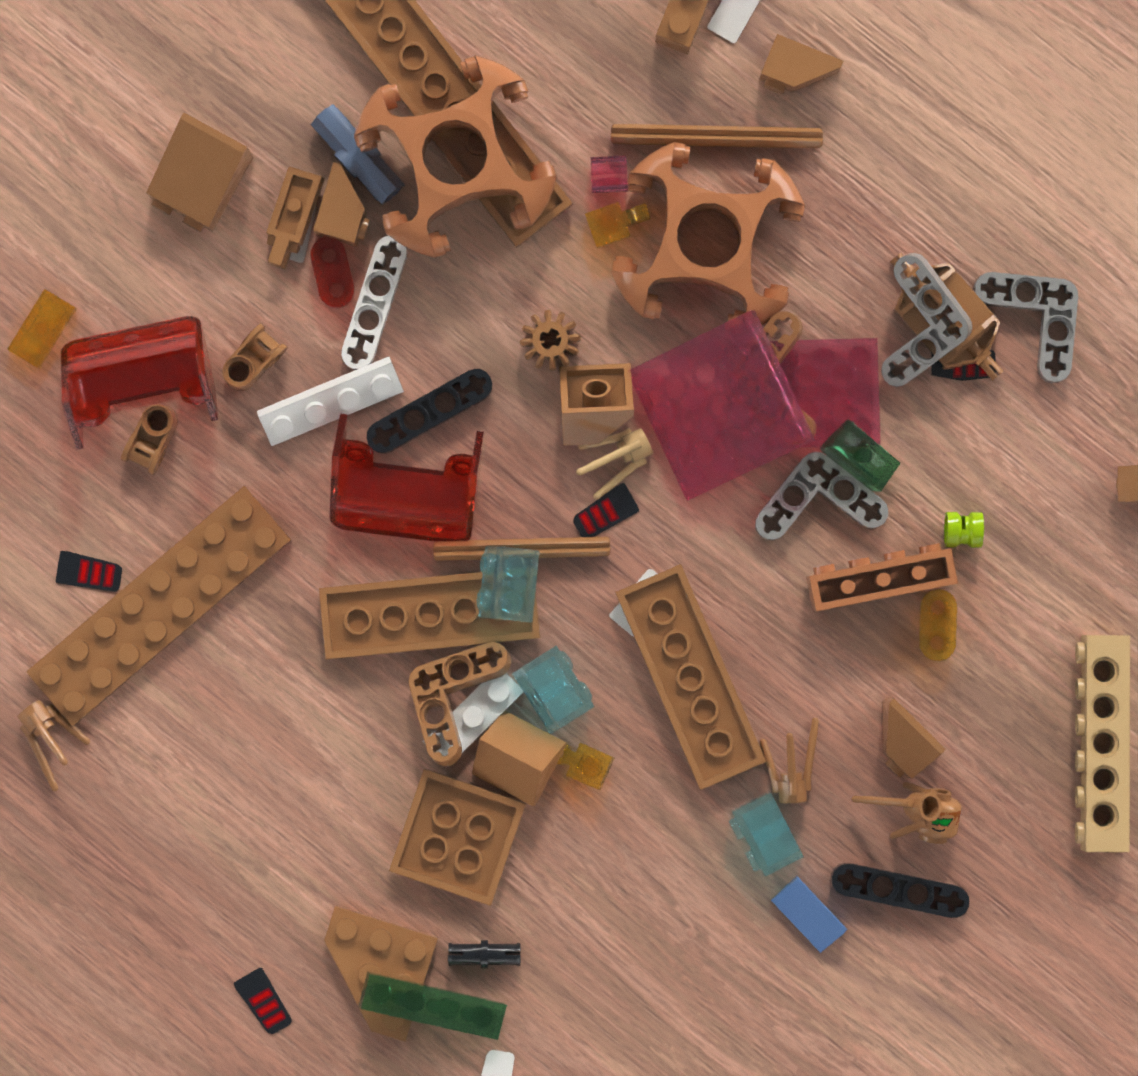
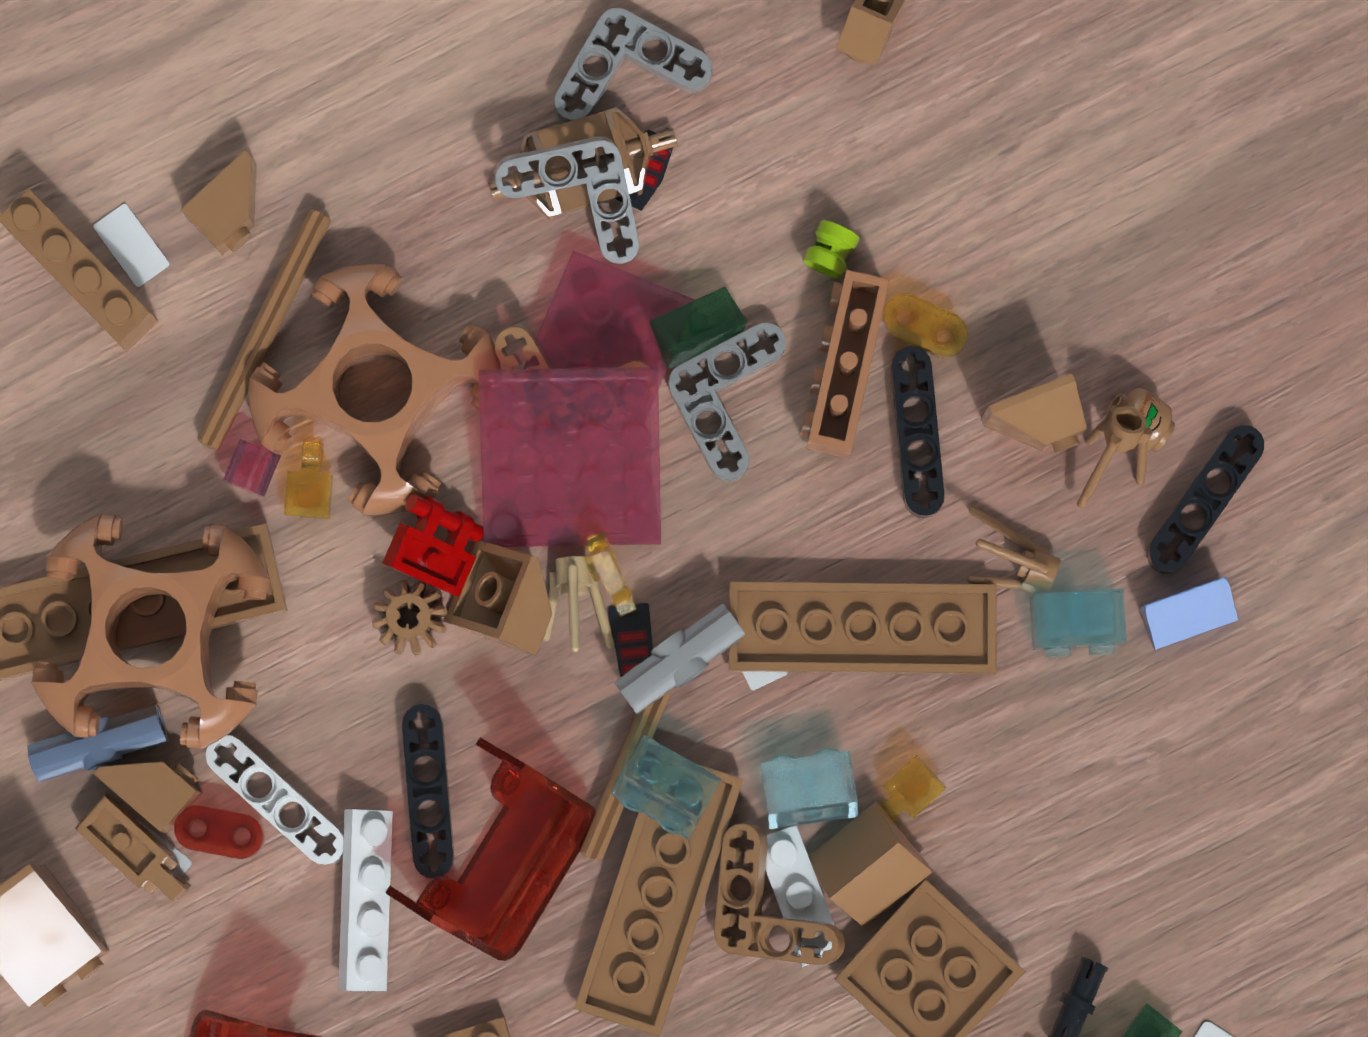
camera: 65 degrees left, 5 degrees down
medium nougat piece [222,323,288,391] -> none
tan brick [1075,635,1130,852] -> none
none -> red plate [382,494,485,597]
none -> clear yellow plate [584,532,636,616]
none -> light grey piece [614,604,746,714]
none -> black beam [891,346,945,518]

